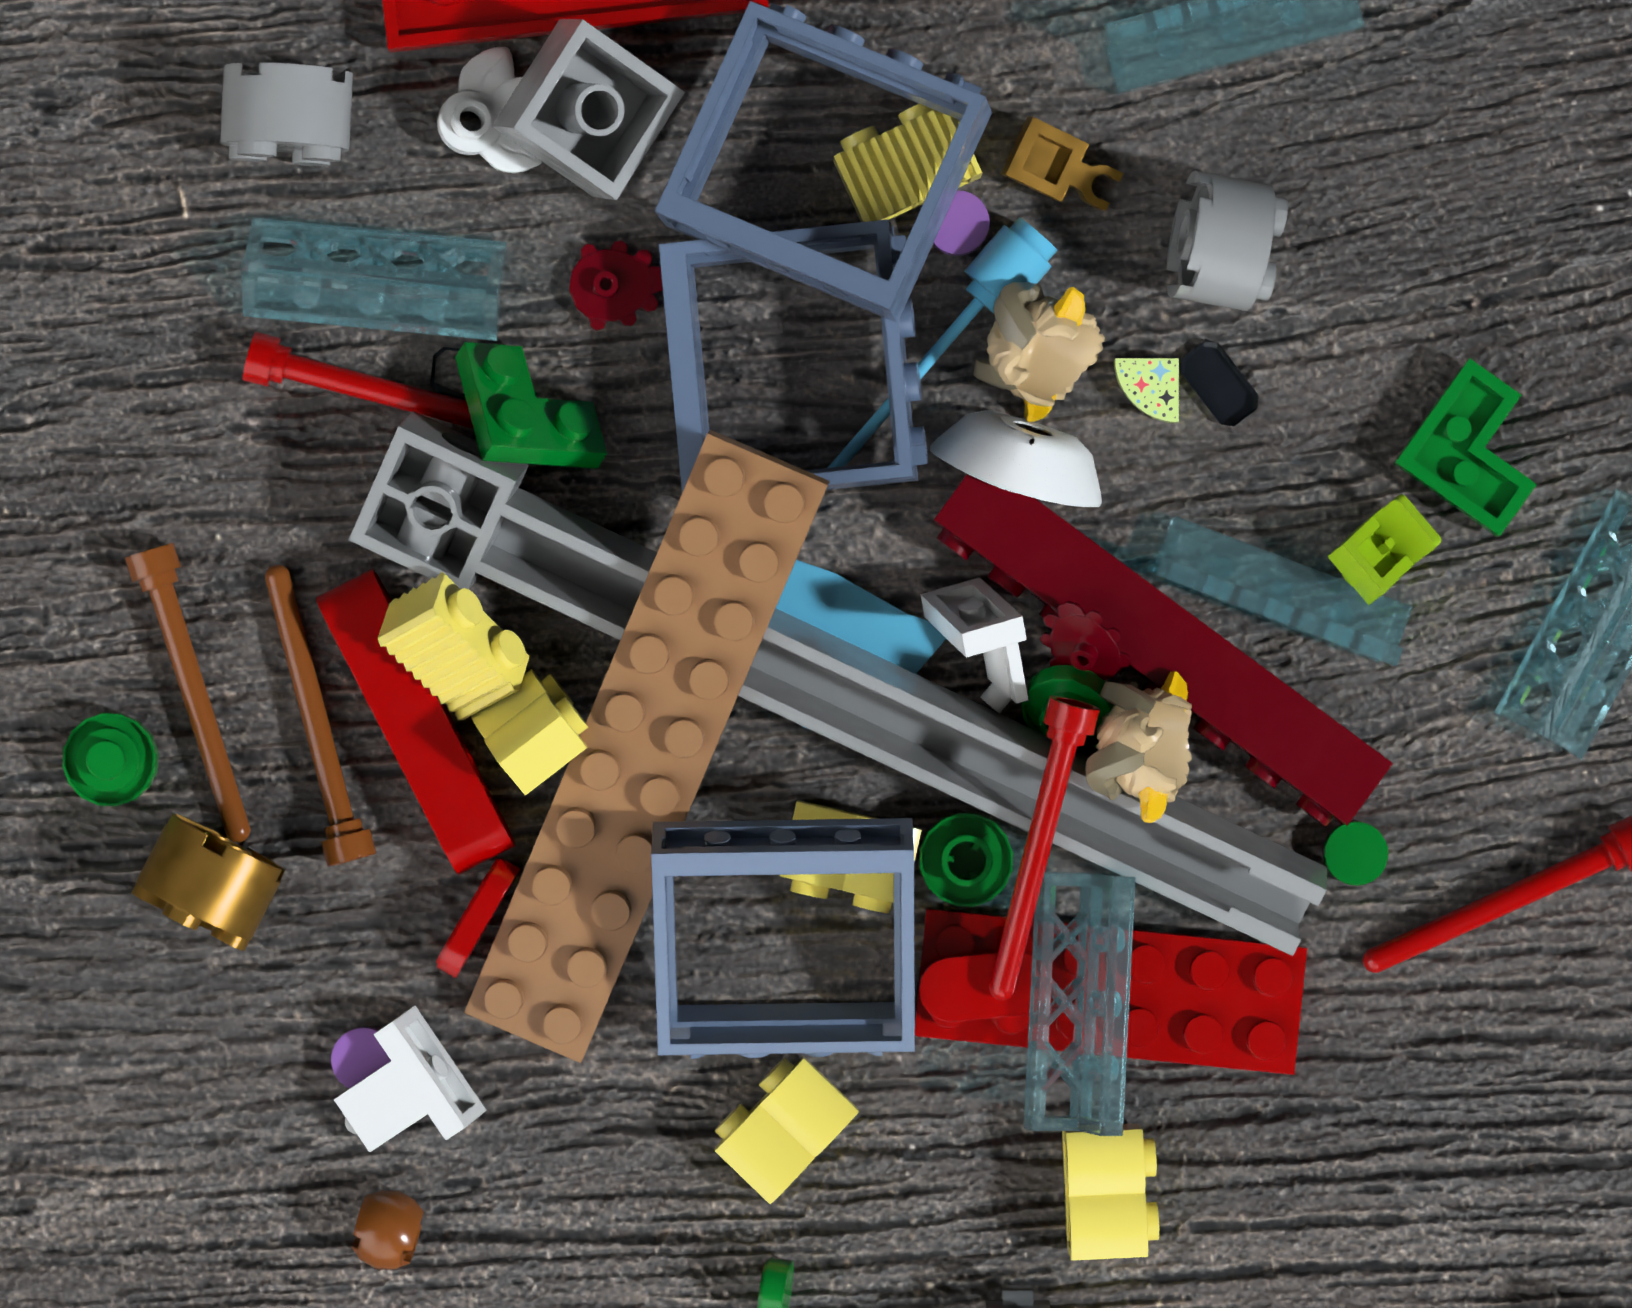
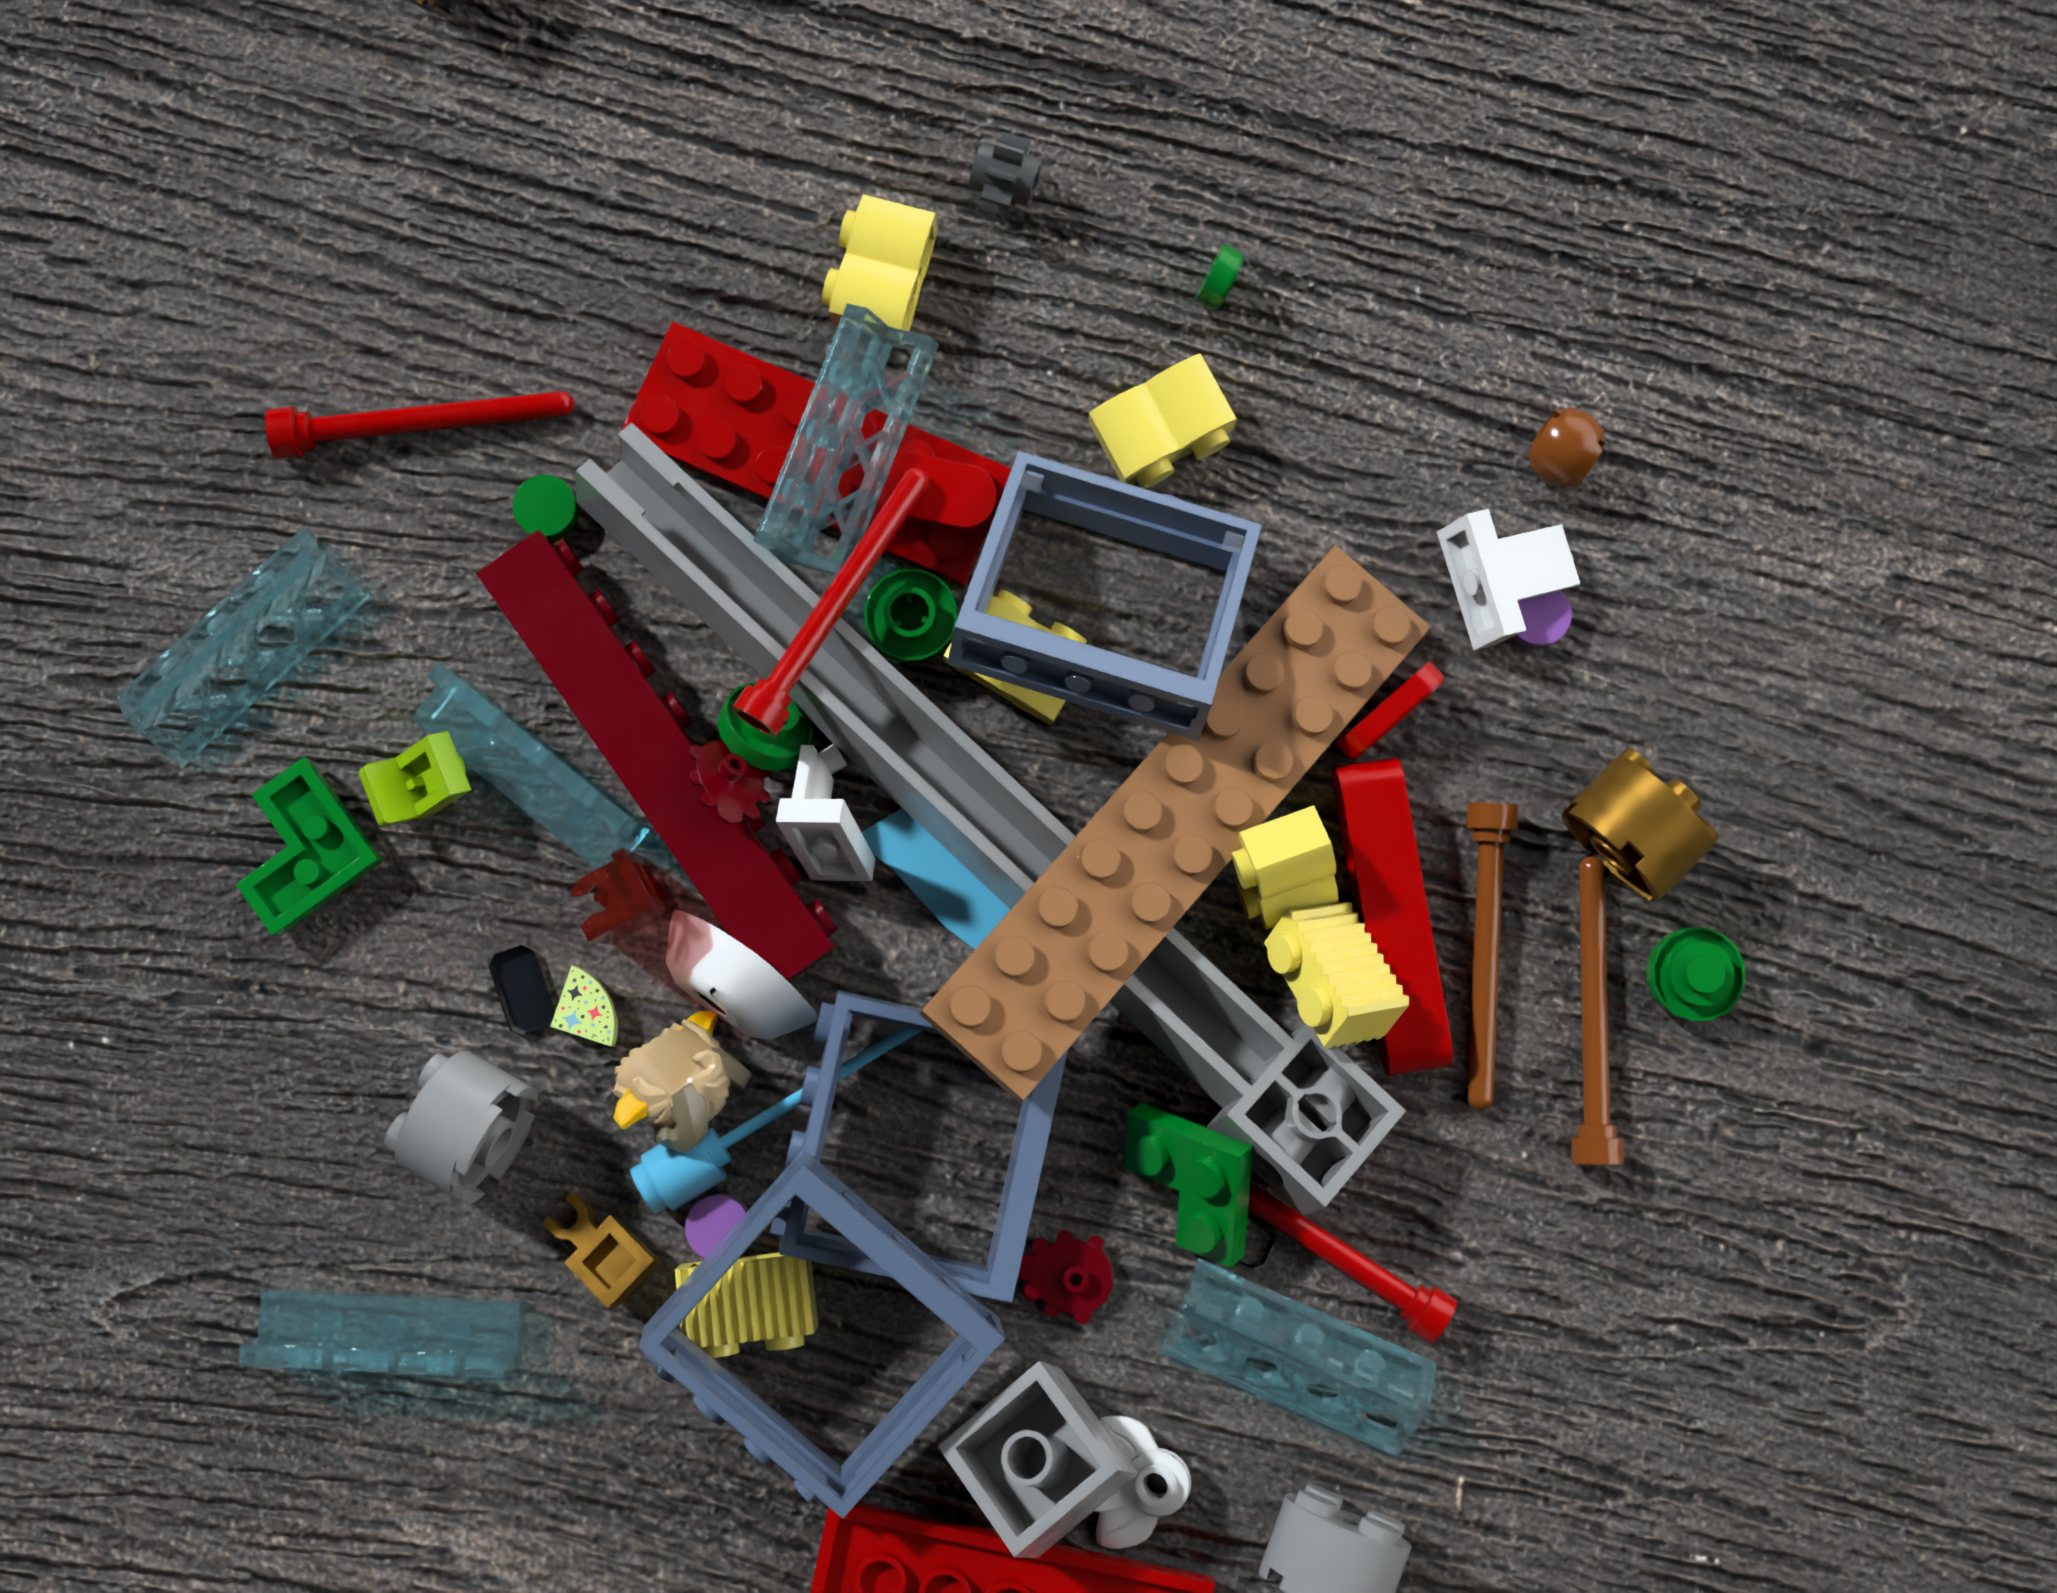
camera: 165 degrees left, 5 degrees down
hair [1085,671,1192,823] -> none
none -> clear red hinge [571,848,674,945]

